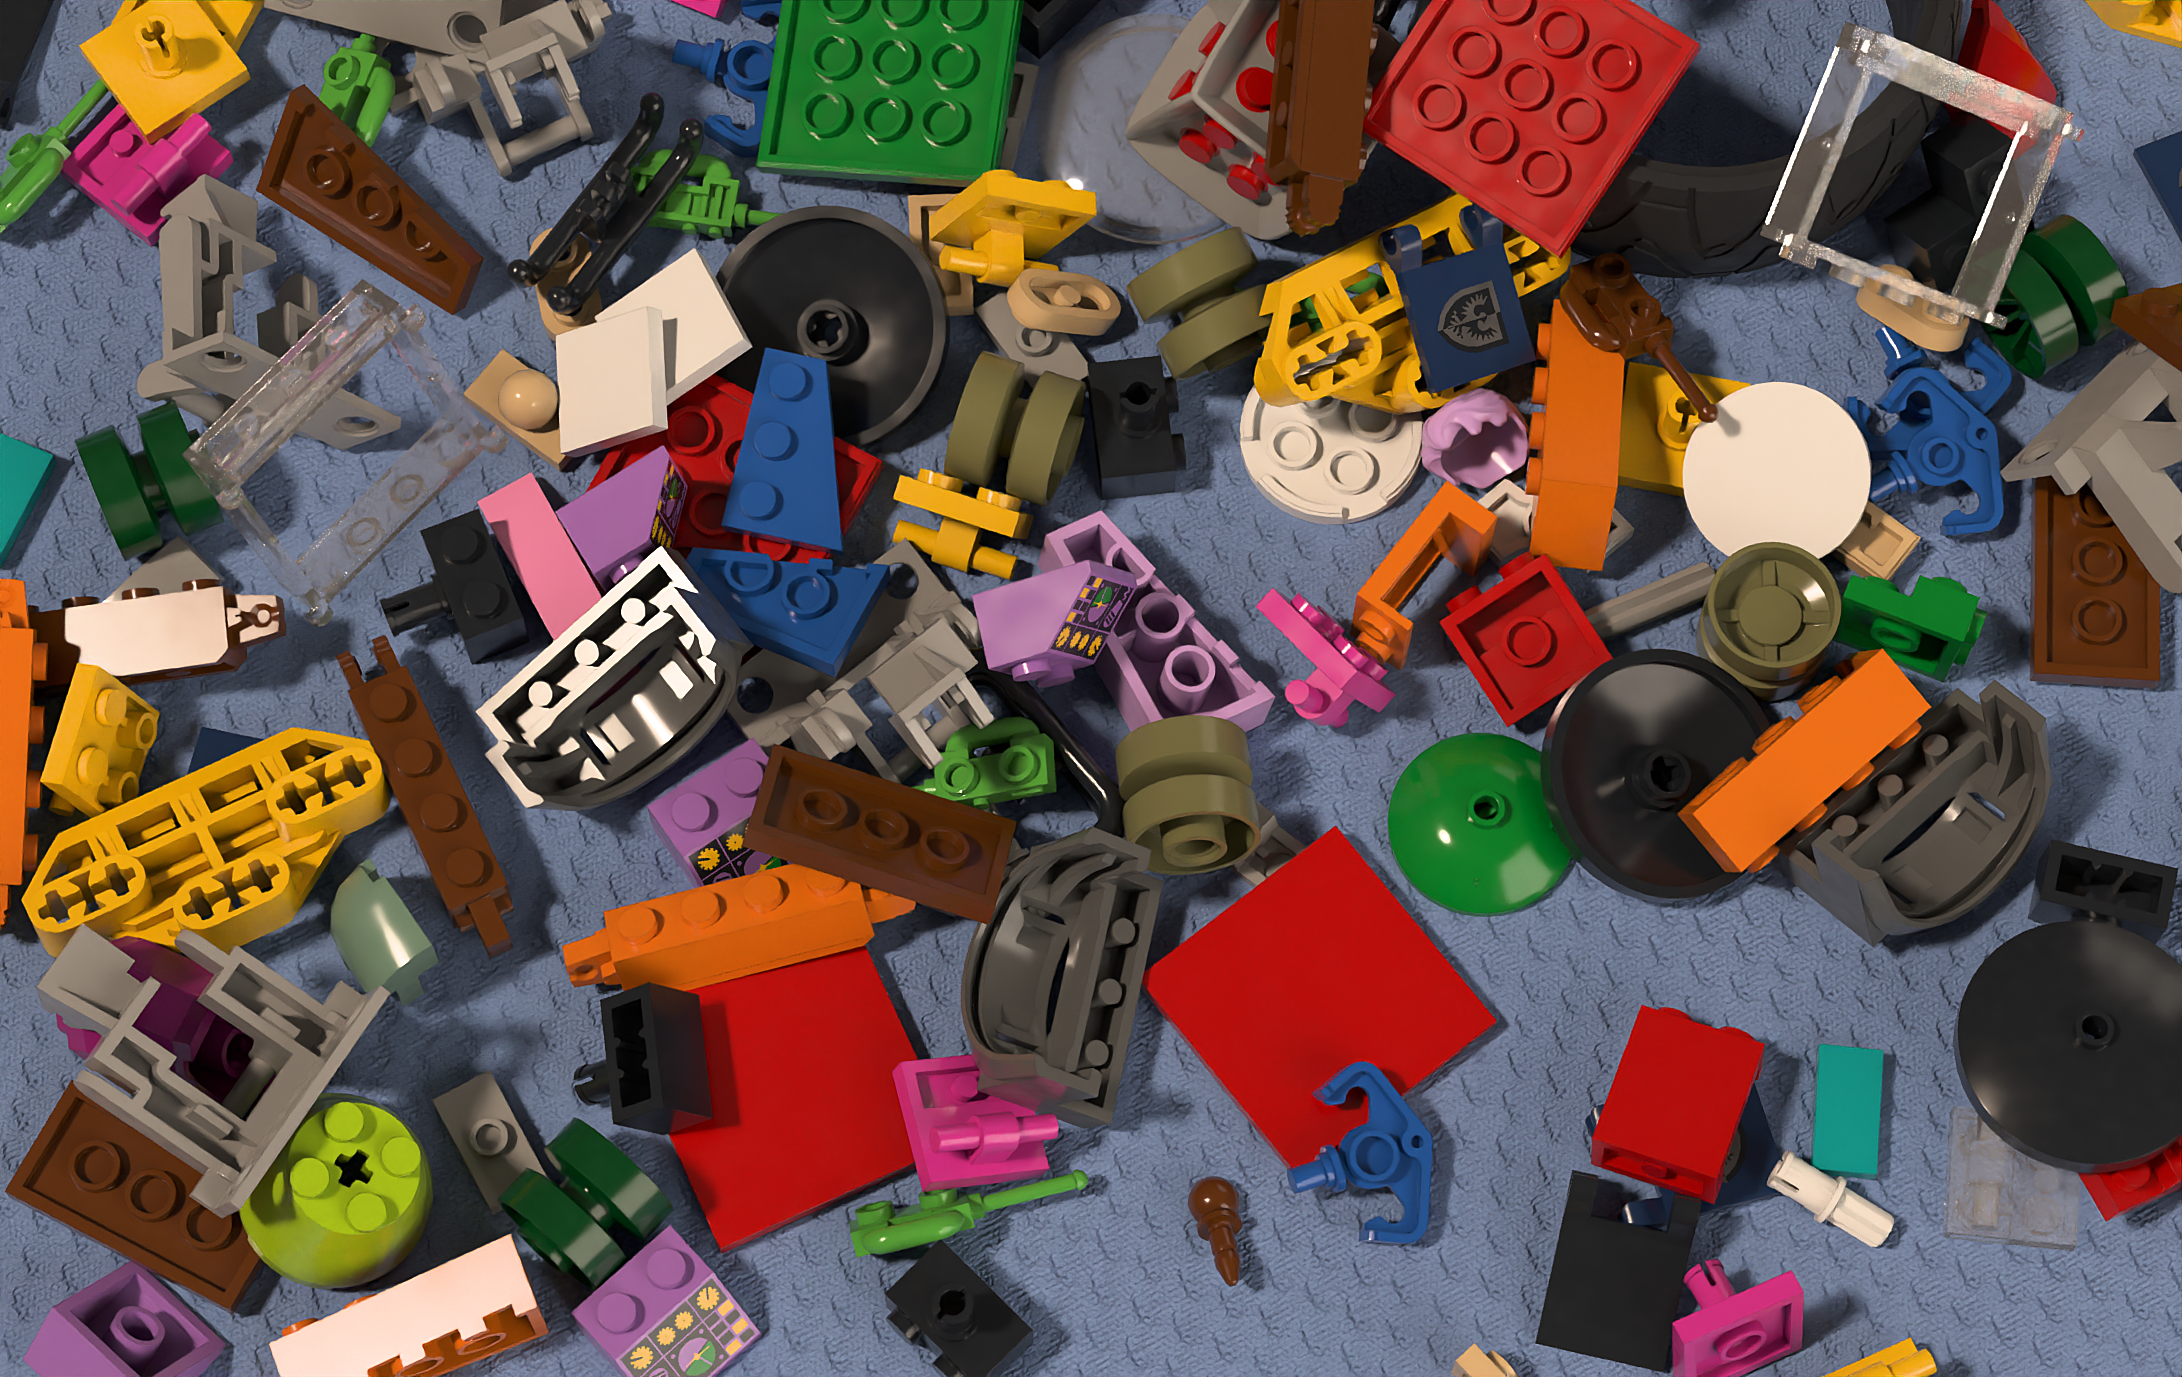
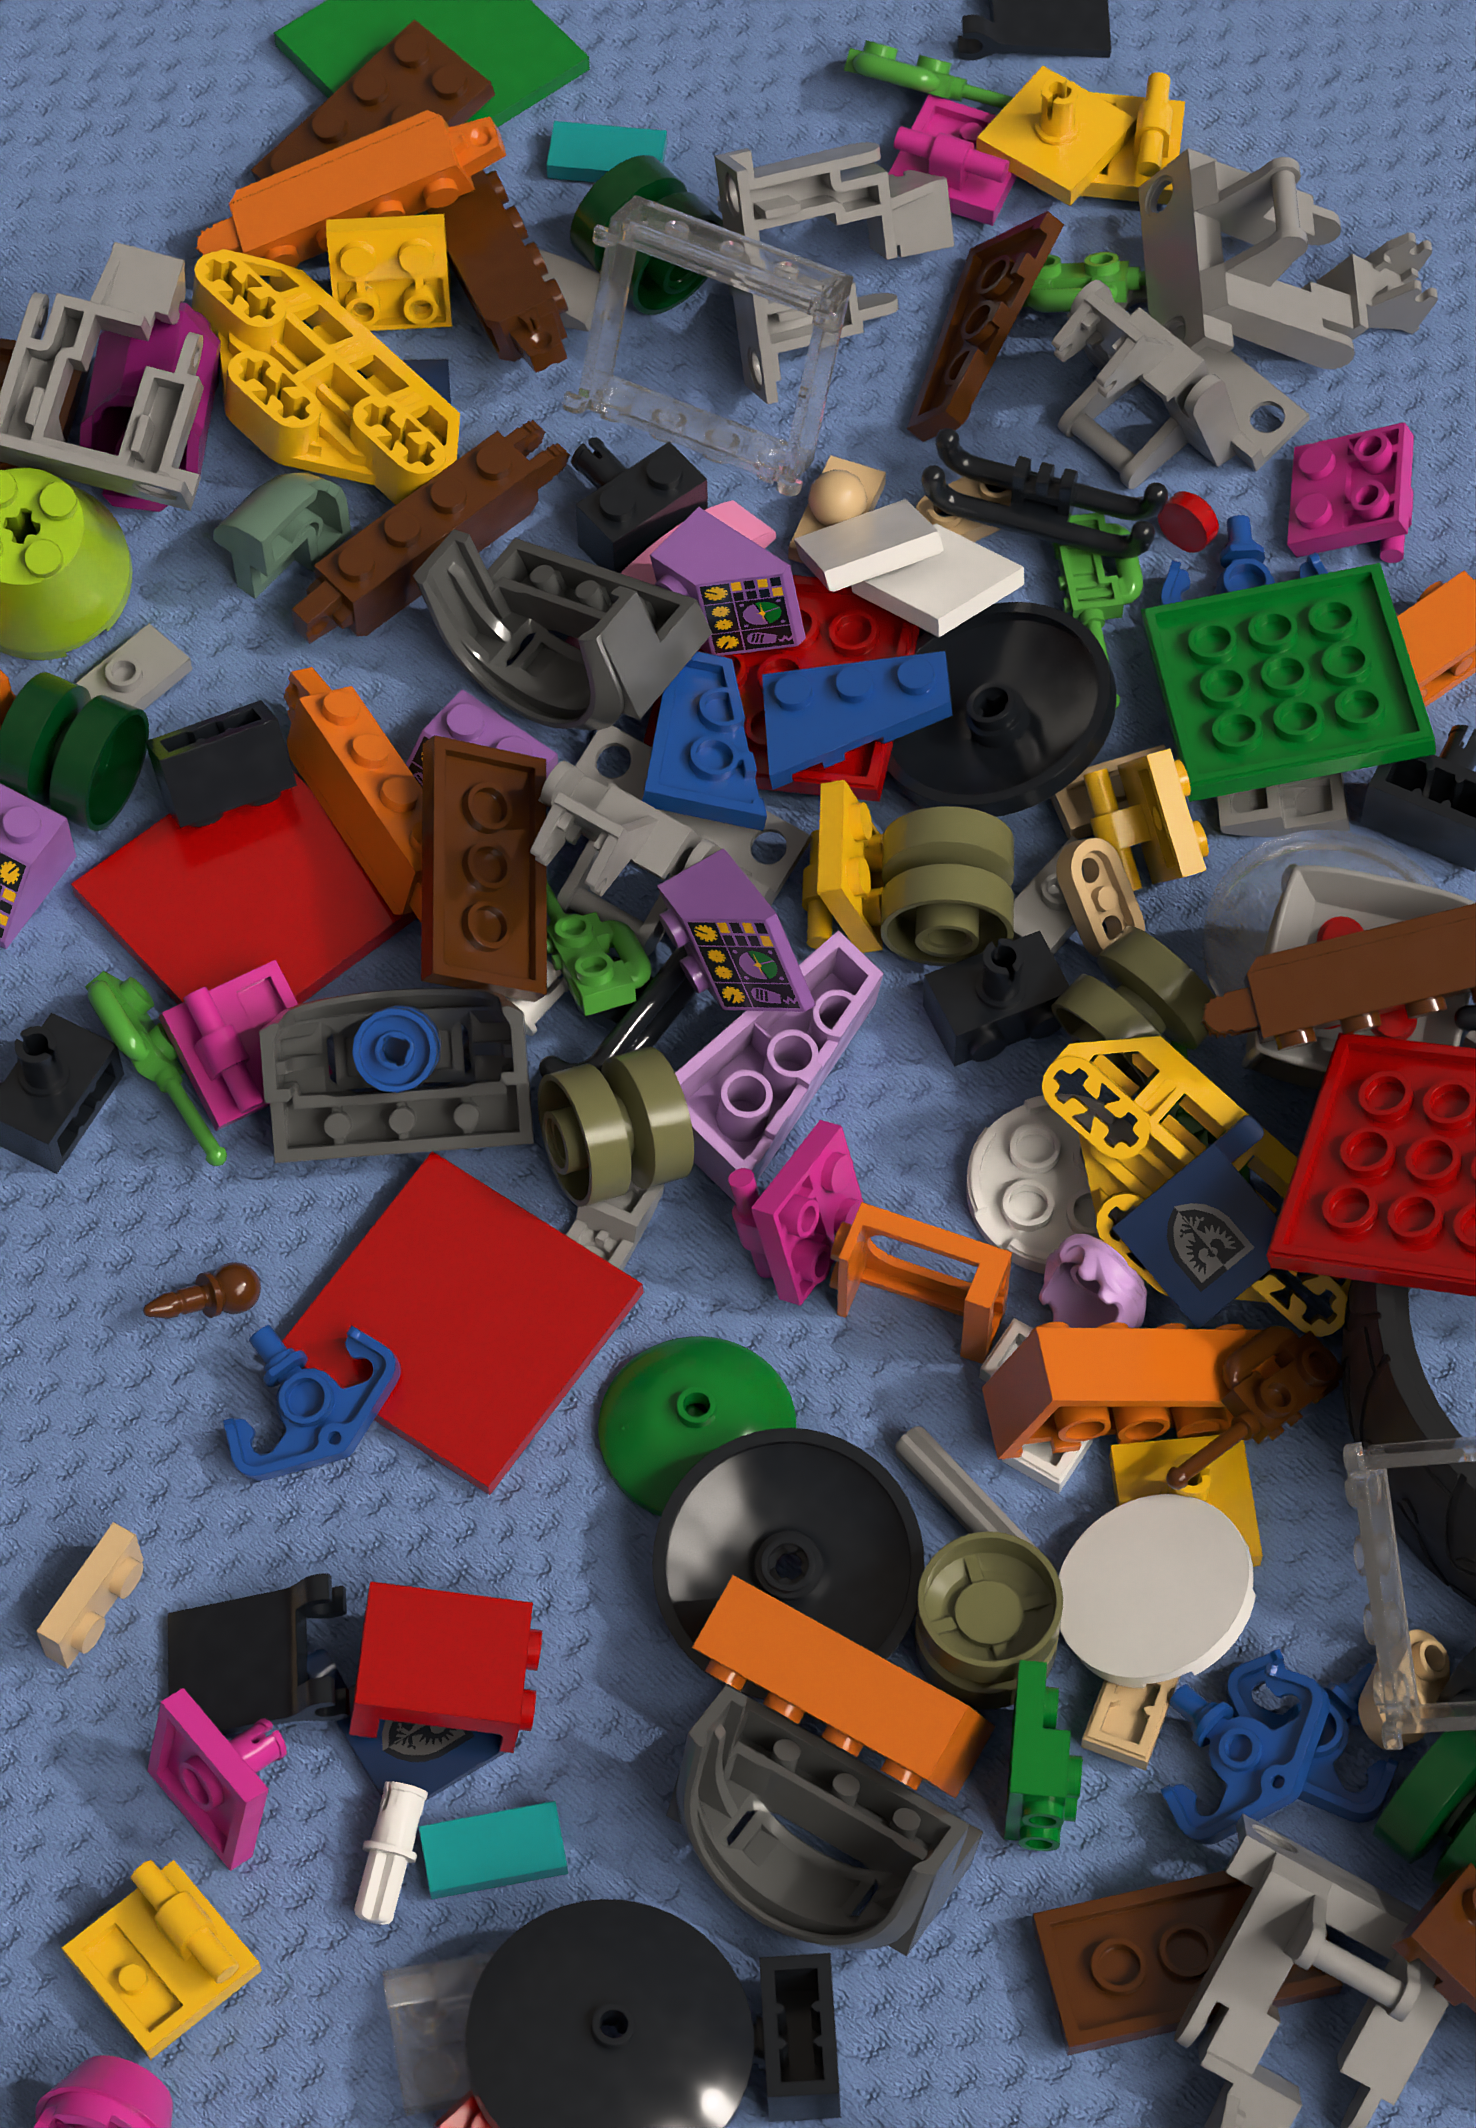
camera: 75 degrees right, 10 degrees down
red plate [1439,550,1614,727] -> none
none -> blue wheel [352,1005,442,1093]
none -> red tile [1157,491,1219,553]

